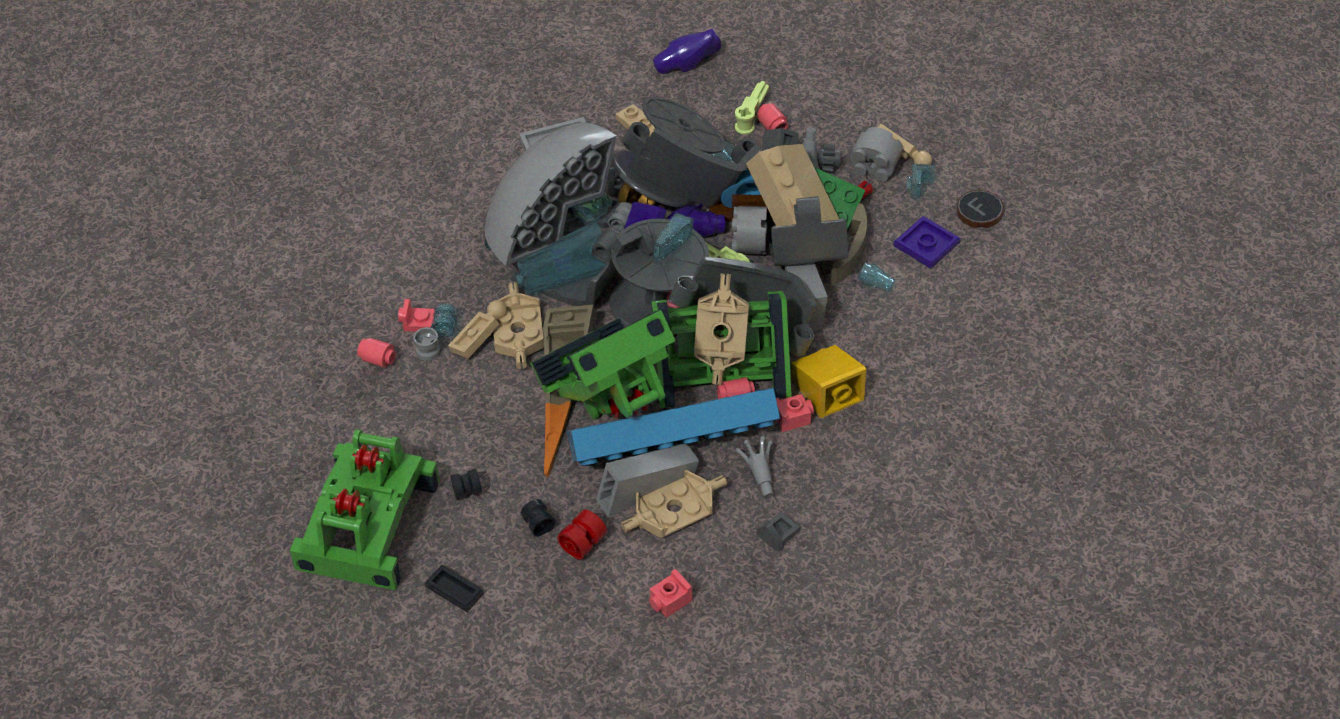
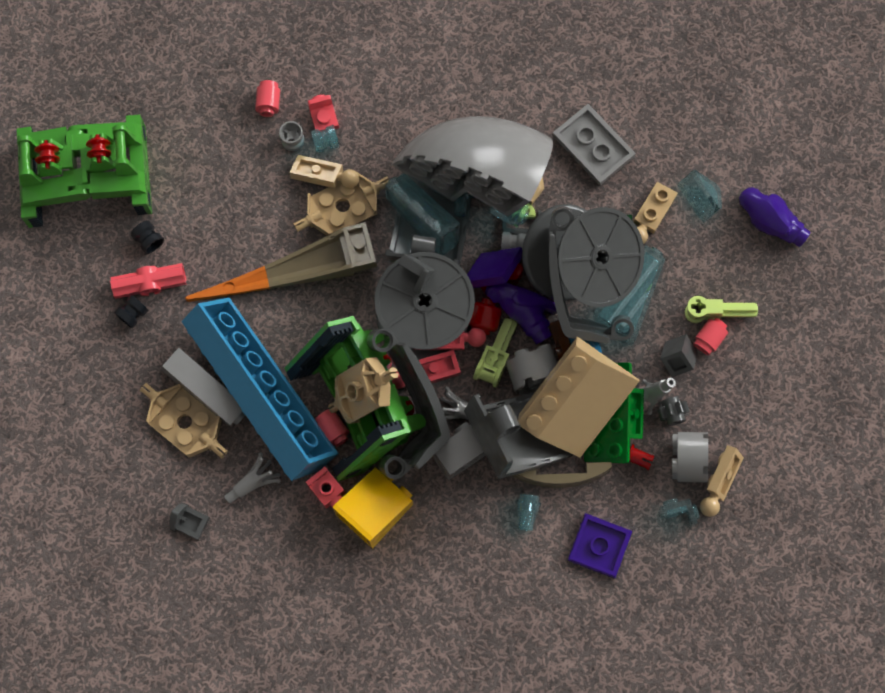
camera: 70 degrees right, 25 degrees up
black tile [425,565,484,612] -> none
bright green container [530,310,675,420] -> none
red wheel [557,509,607,560] -> none
coral brick [649,569,692,618] -> none
clear light blue slope [653,212,693,263] -> none
black tile [957,190,1004,228] -> none
none -> coral piece [110,263,187,299]
none -> clear light blue slope [677,170,722,223]

